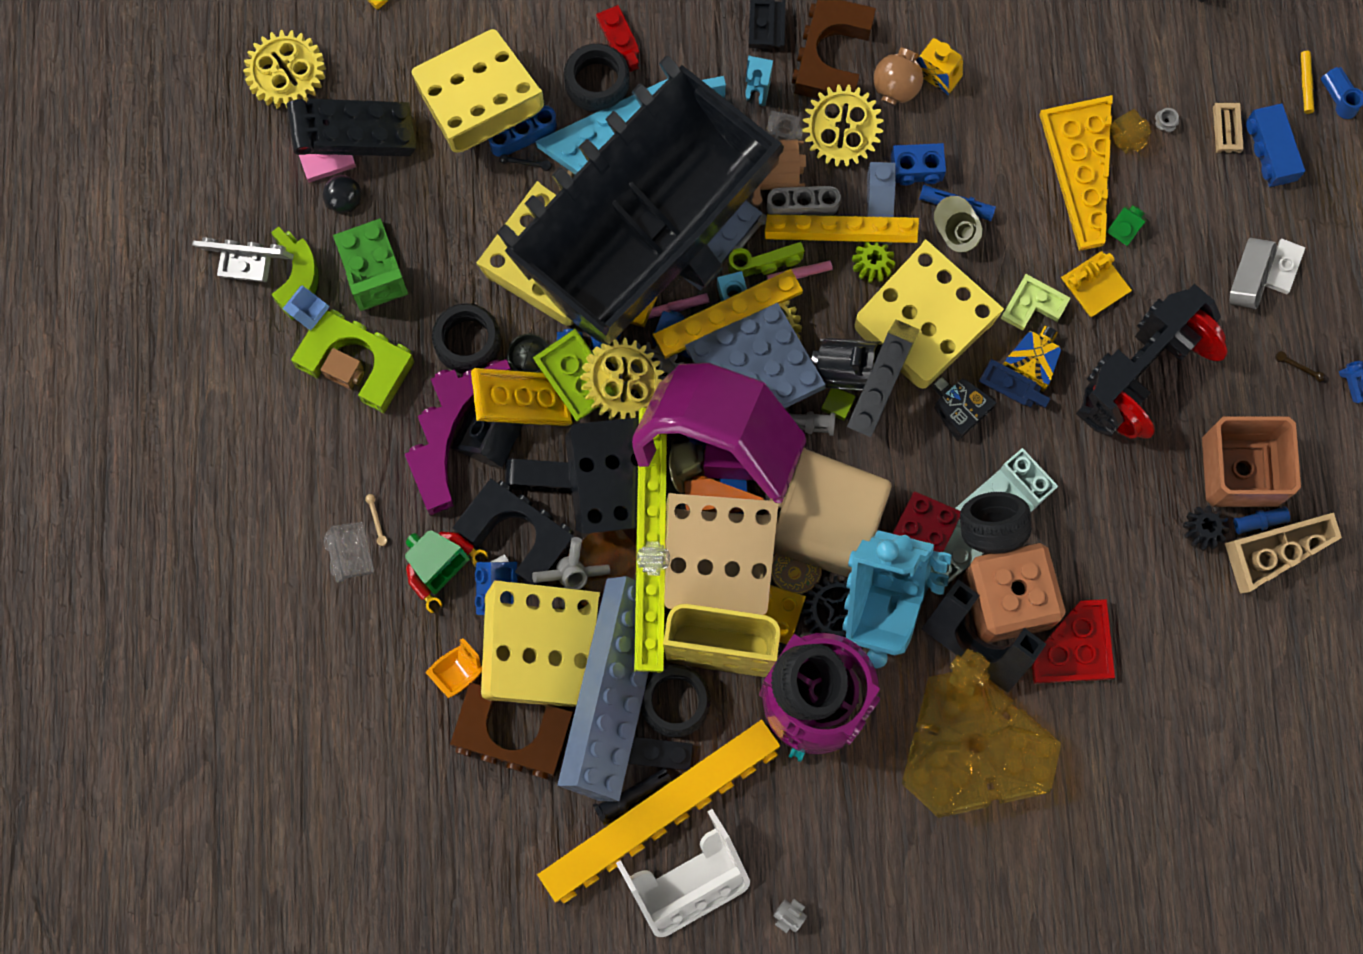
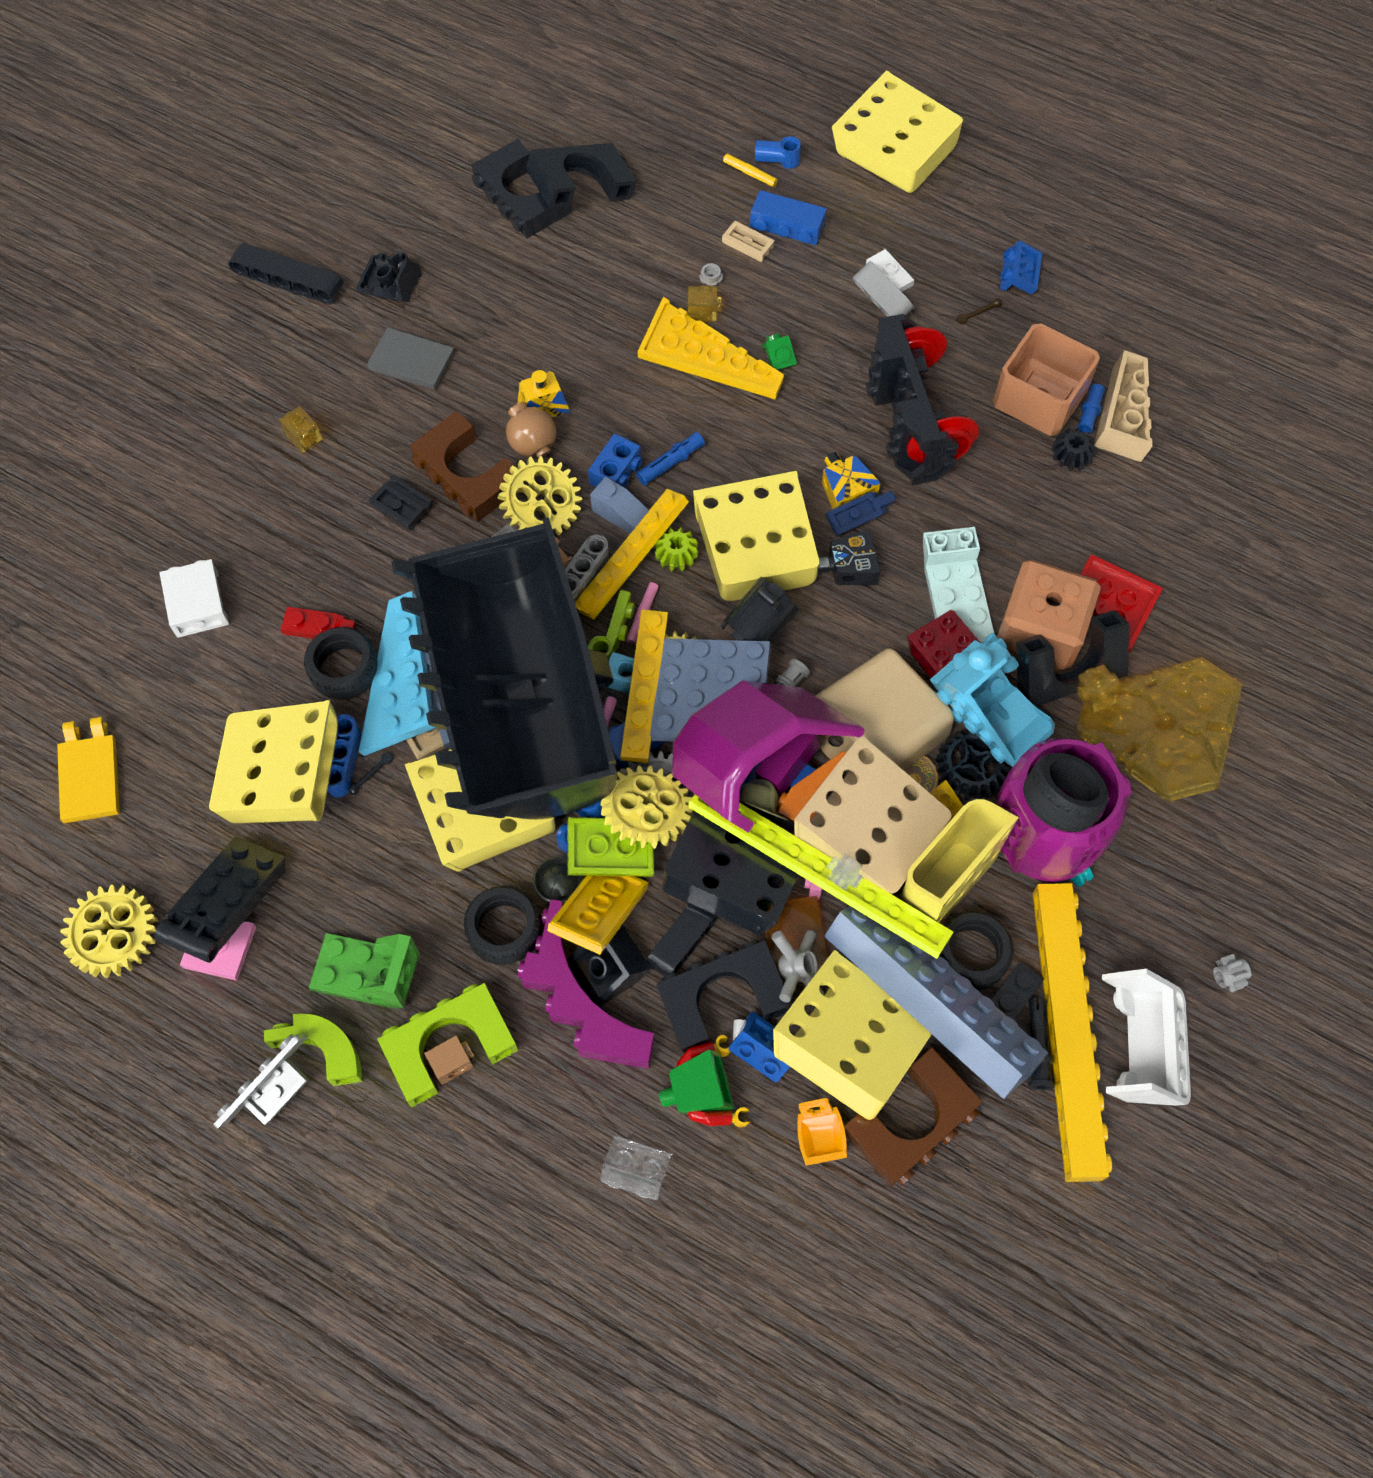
camera: 55 degrees left, 10 degrees down
medium blue panel [283,285,329,331] -> none
black hair [322,175,362,214] -> none
tan hinge [365,494,388,546] -> none
medium azure hinge [745,56,773,106] -> none
lime tile [821,388,856,421] -> none
black arch [847,319,920,437] -> none
olive piece [934,196,983,253] -> none
black tyre [960,492,1032,554] -> none
yellowish green plate [1001,274,1070,331] -> none
yellow hinge [1061,251,1132,318] -> none

